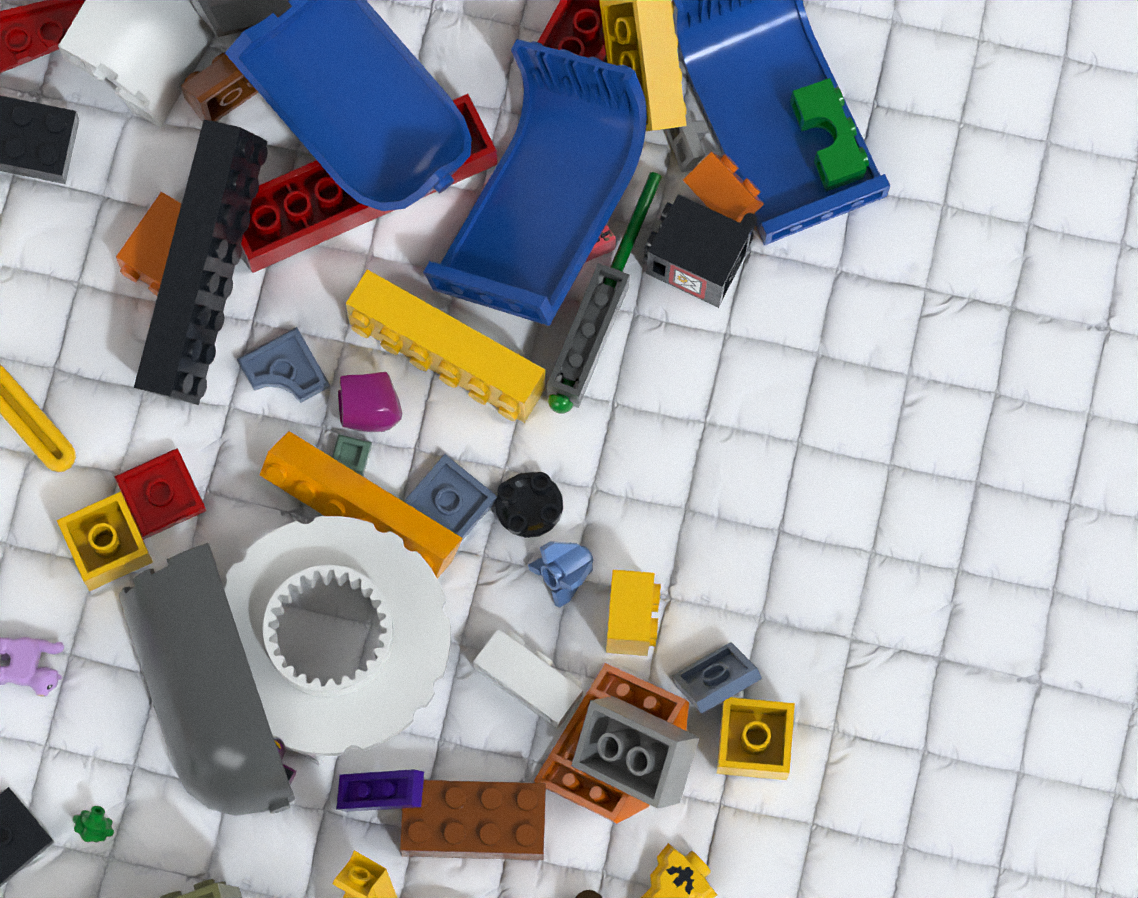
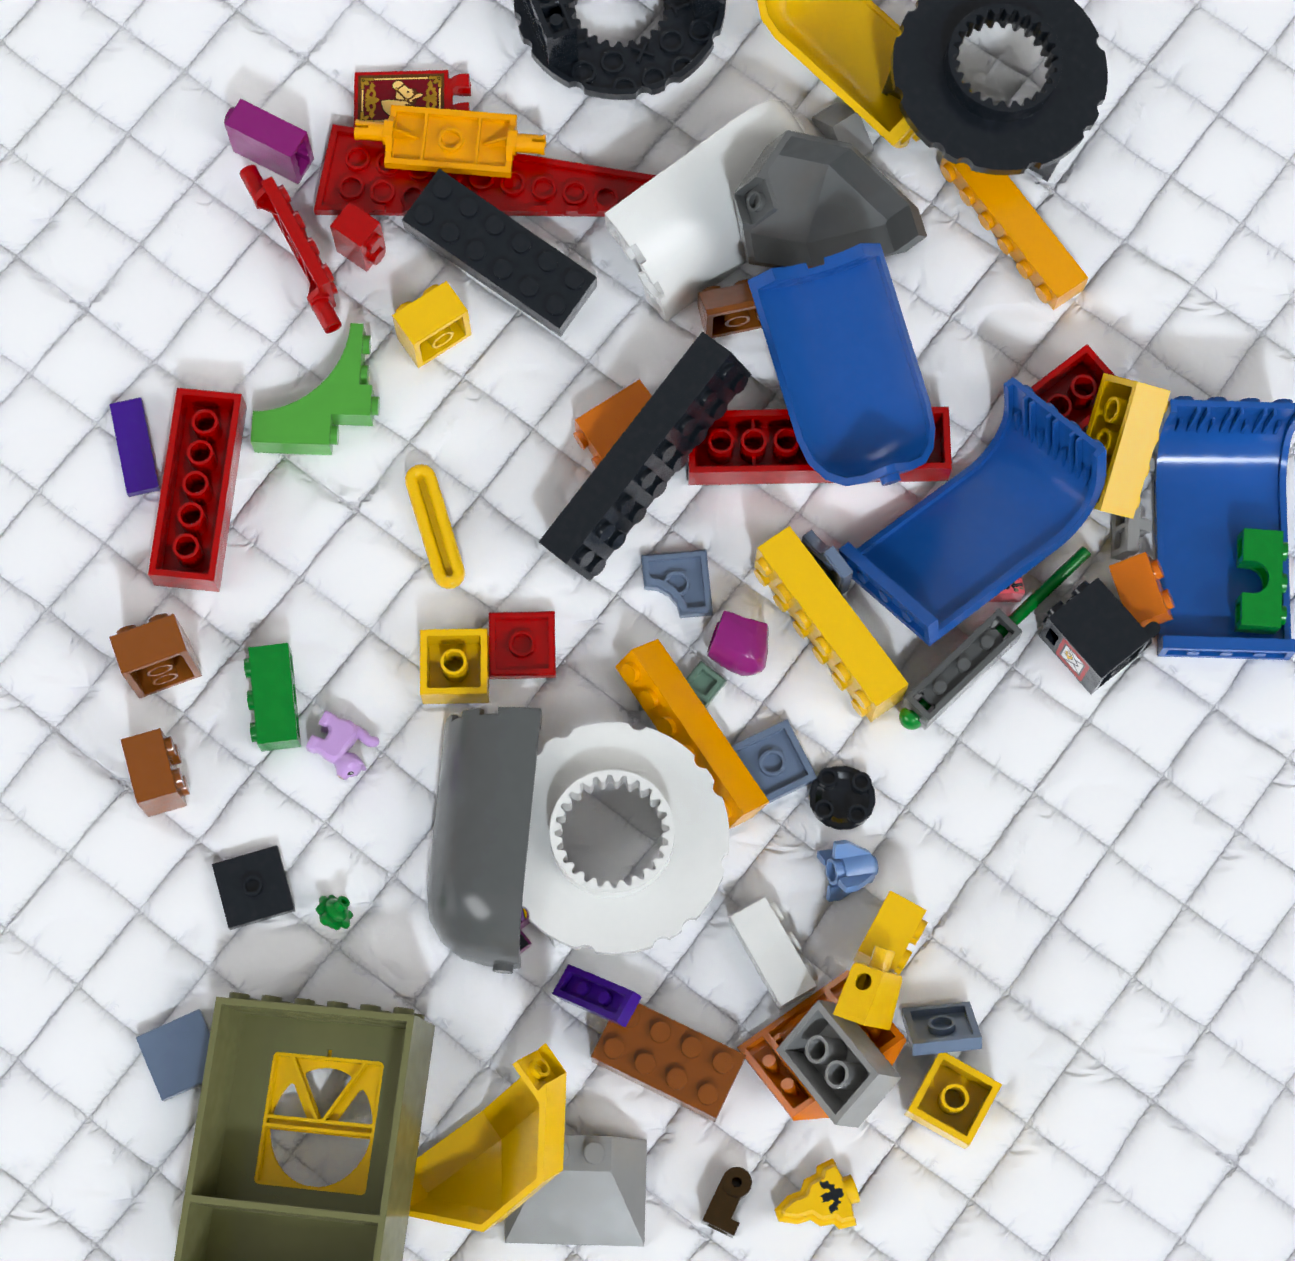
camera: 25 degrees right, 0 degrees up
none -> sand blue tile [801,530,853,595]
none -> yellow torso [833,946,902,1030]

